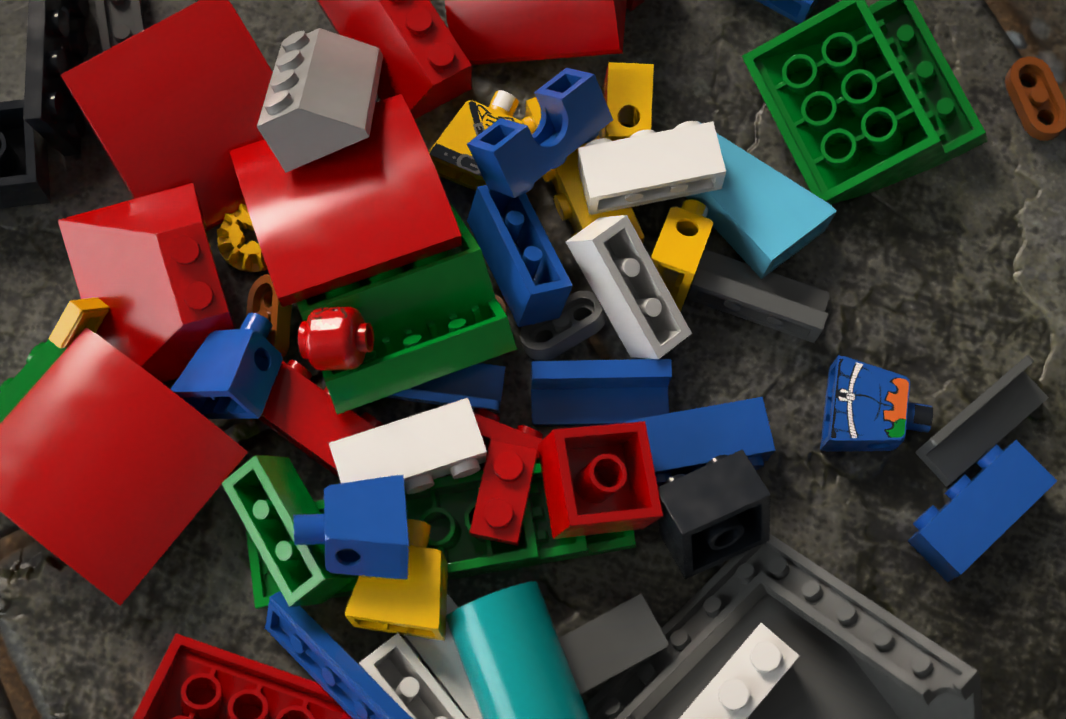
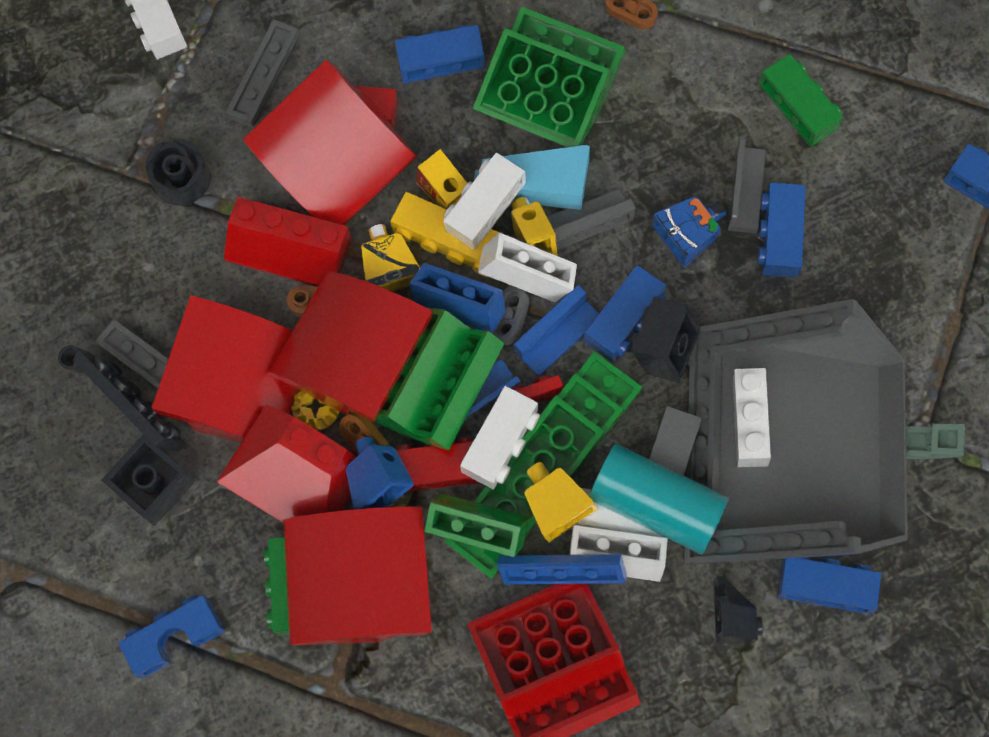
camera: 30 degrees left, 0 degrees up
yellow tile [49,297,109,349] -> none
light grey slope [257,28,383,172] -> none
blue torso [294,475,409,579] -> none
red head [298,307,374,371] -> none
blue arch [467,68,613,198] -> none
red plate [469,439,538,546] -> none
red brick [537,421,663,539] -> none

